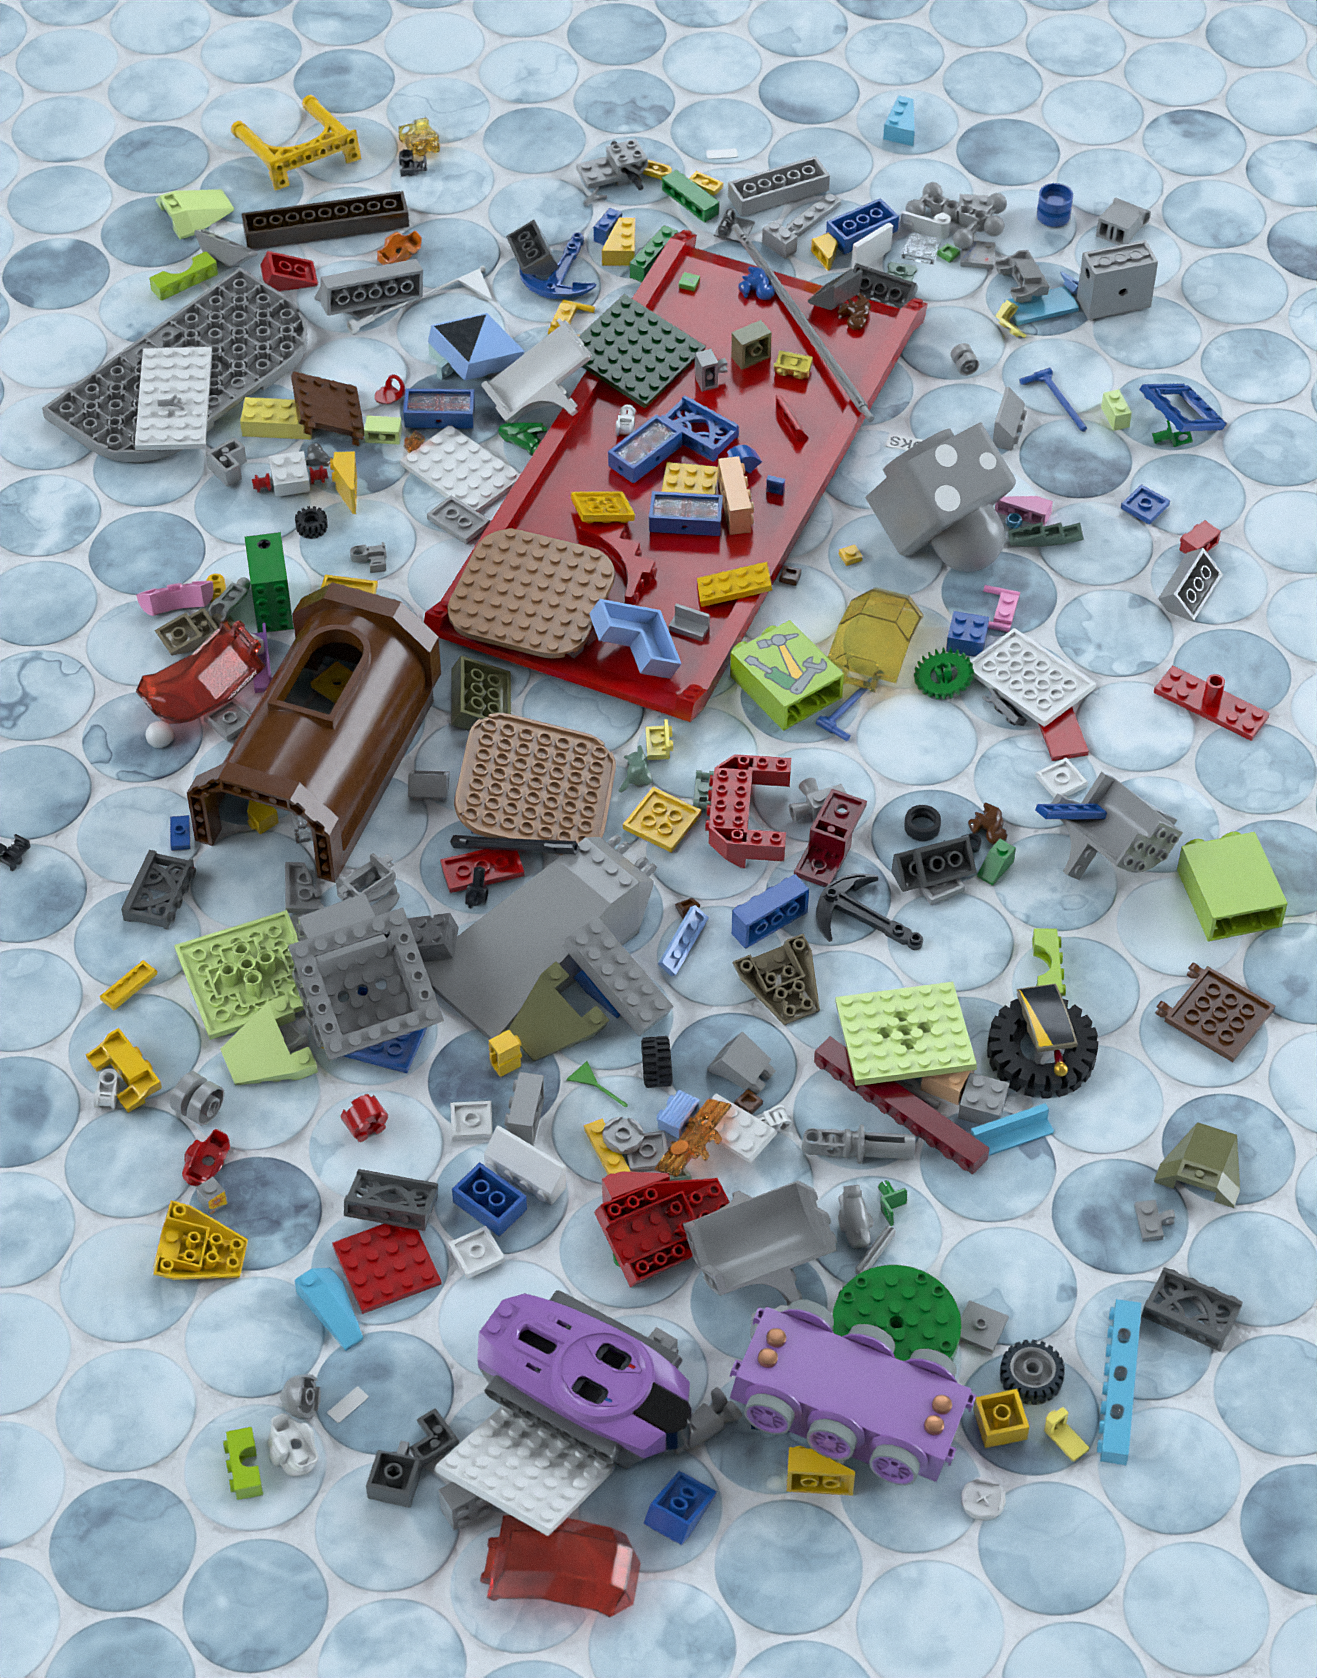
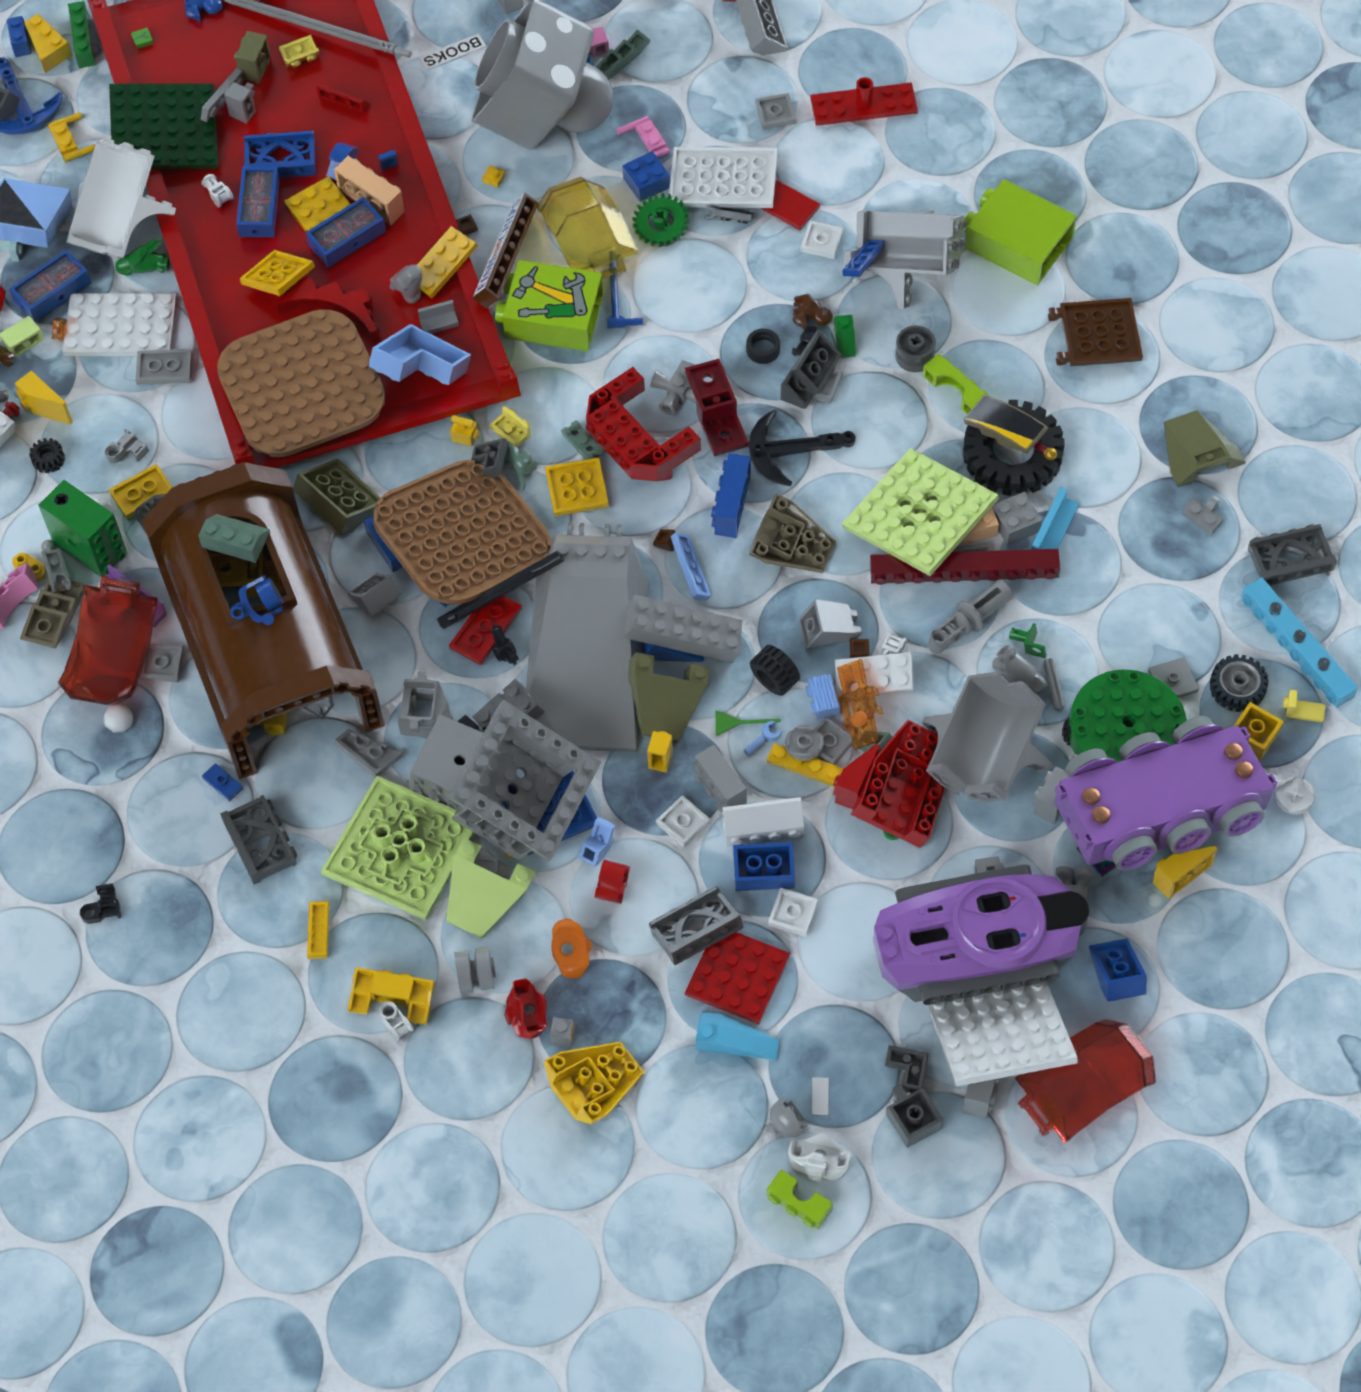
camera: 40 degrees left, 10 degrees up
none -> sand green slope [198,514,270,563]
none -> light grey plate [201,68,243,122]
none -> blue piece [230,575,284,625]
none -> light grey animal [390,265,422,303]
none -> yellow brick [450,415,480,447]
none -> dark grey brick [471,438,508,478]
none -> reddish brown brick [473,192,539,308]
none -> orange piece [551,918,592,979]
none -> light blue brick [578,817,616,867]
none -> light blue piece [744,721,782,756]
none -> light grey plate [755,93,796,130]
none -> dark grey wheel [895,325,936,373]

